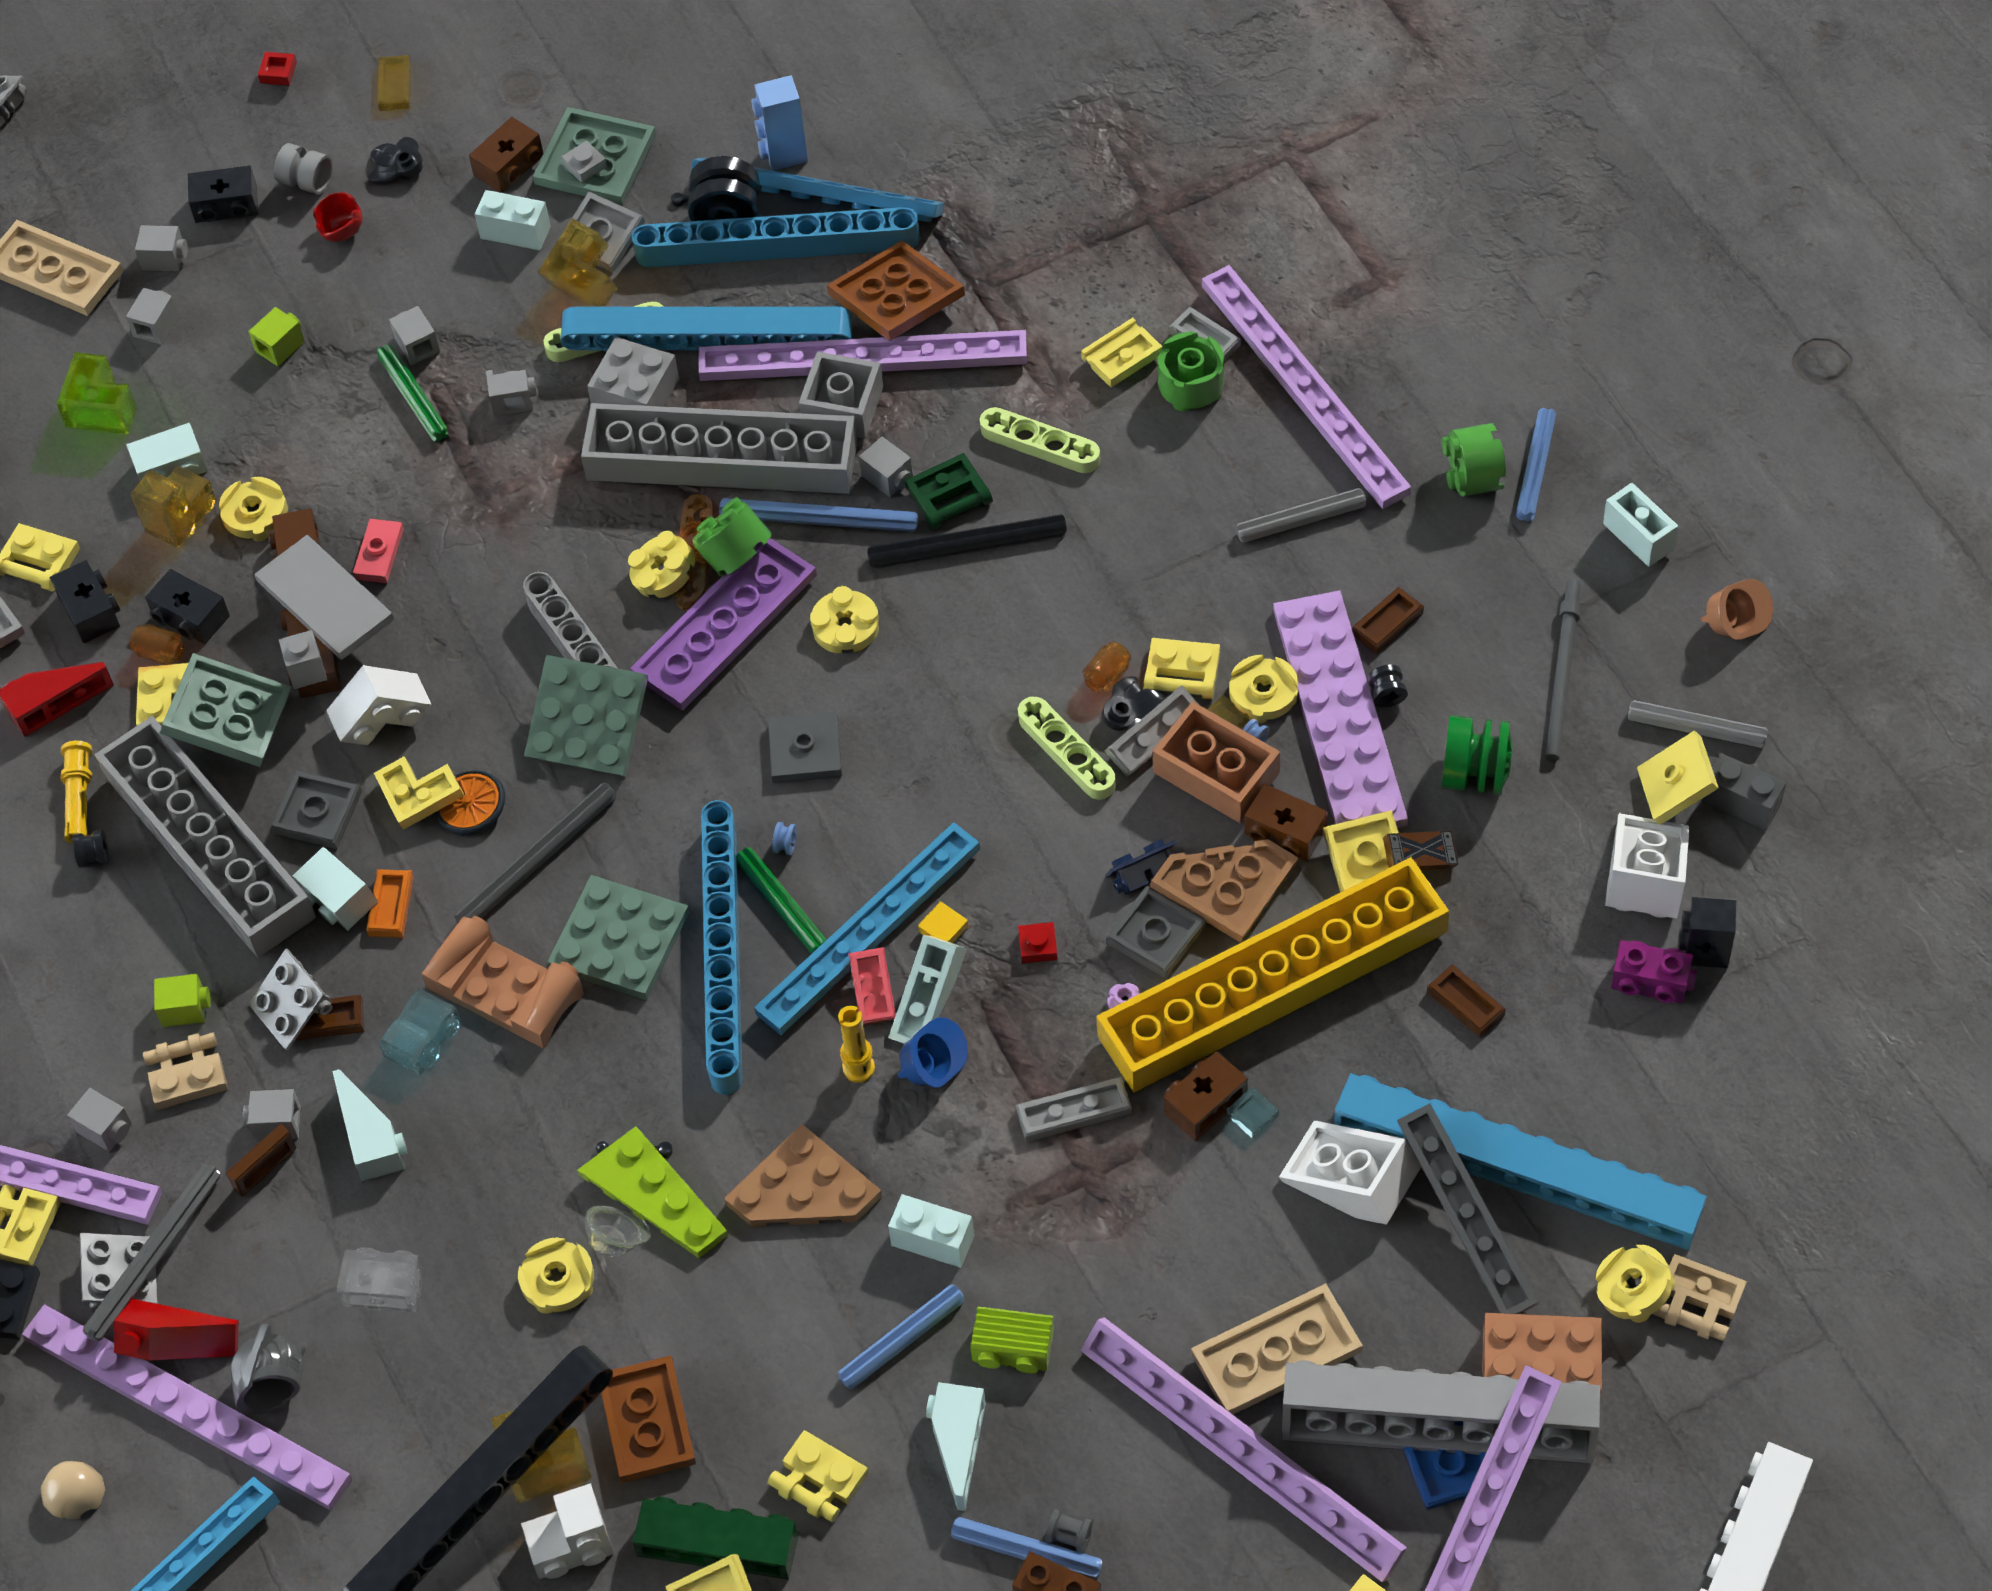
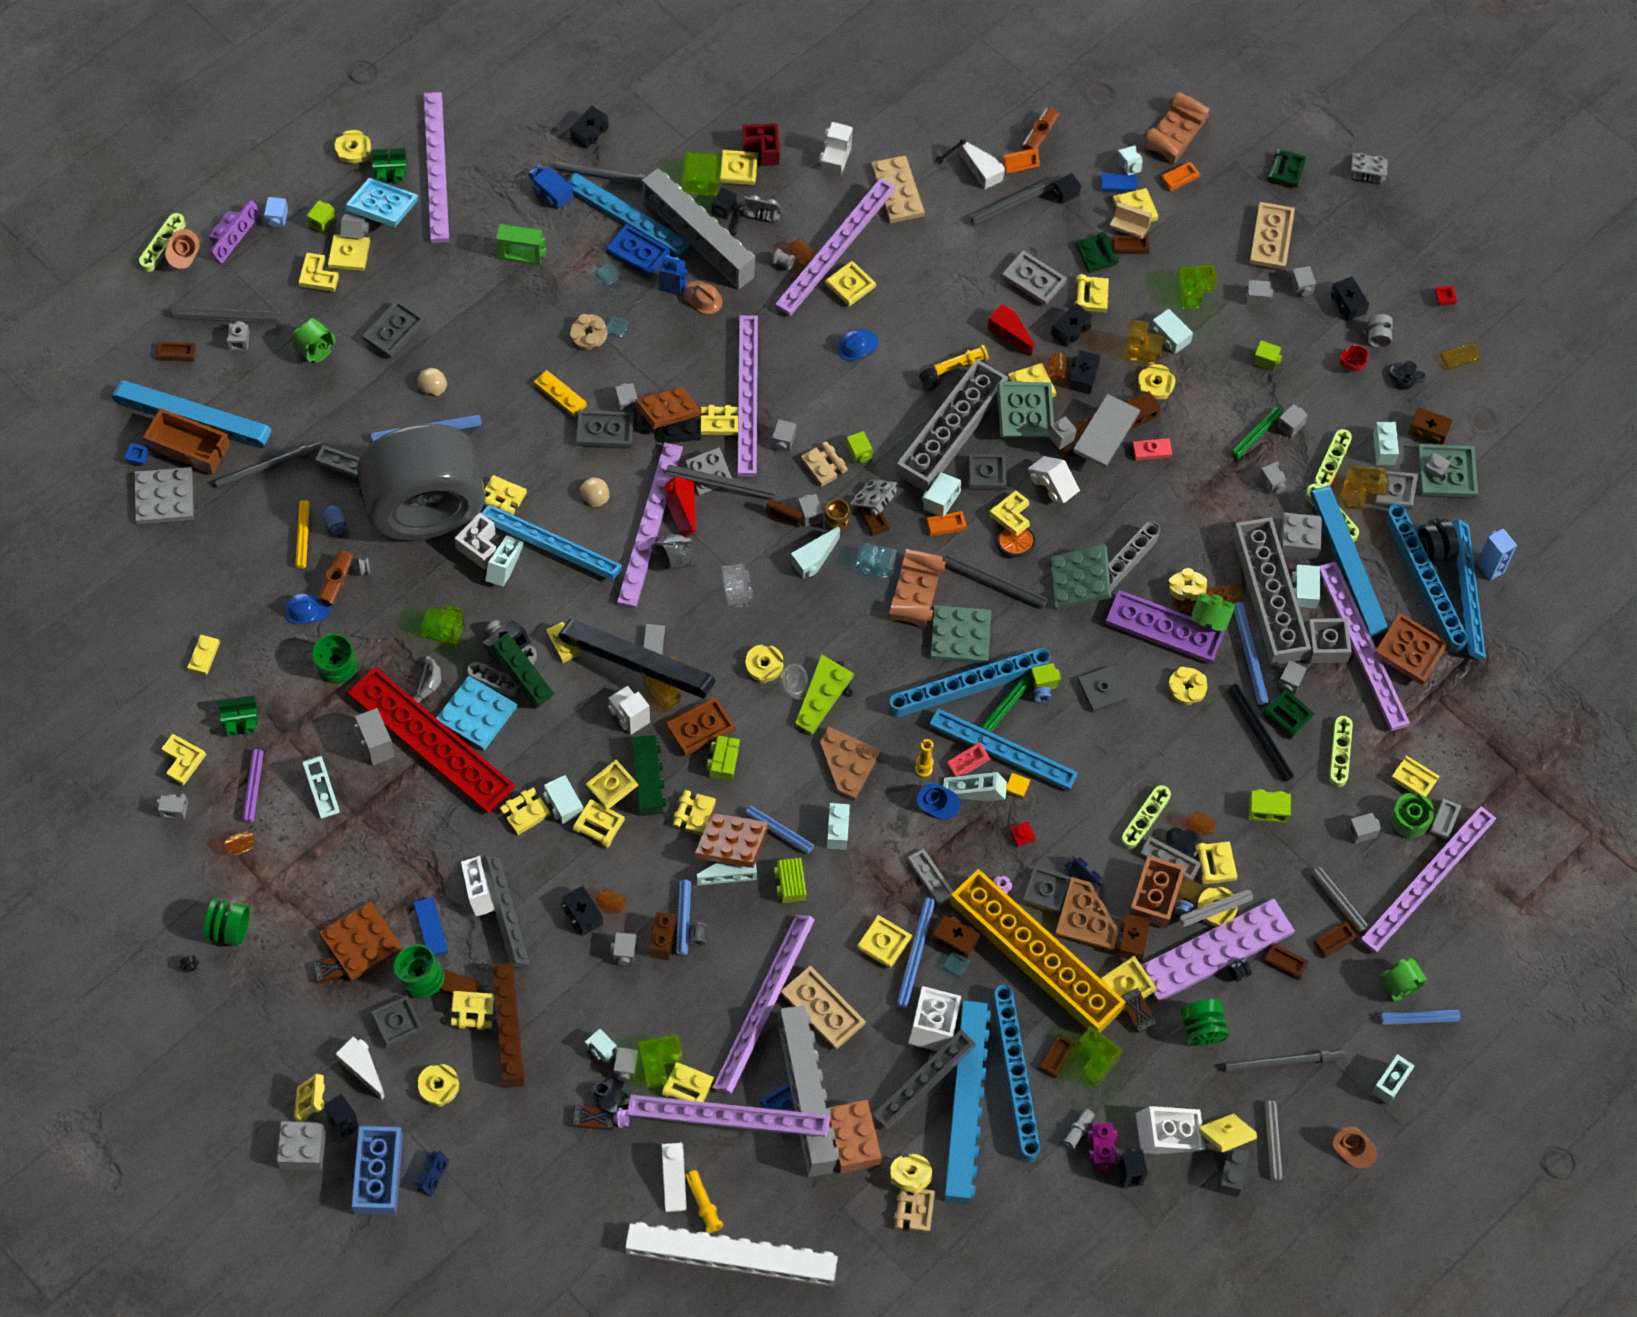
camera: 65 degrees right, 5 degrees up
none -> light grey tile [644,624,665,655]
none -> plate [695,813,769,868]
none -> lime brick [706,735,740,782]
none -> pearl gold wheel [825,499,850,532]
none -> light yellow plate [857,915,912,969]
none -> medium blue axle [897,898,935,1008]
none -> dark azure beam [993,985,1040,1163]
none -> lime brick [1030,663,1061,689]
none -> light grey pin [1063,1109,1095,1149]
none -> clear neon green brick [1076,1026,1124,1088]
none -> light grey axle [1179,889,1253,927]
none -> lime brick [1249,789,1291,823]
none -> light aqua brick [1291,565,1320,608]
none -> reddish brown tile [1313,921,1358,959]
none -> yellowish green beam [1314,429,1352,487]
none -> light grey brick [1348,813,1381,844]

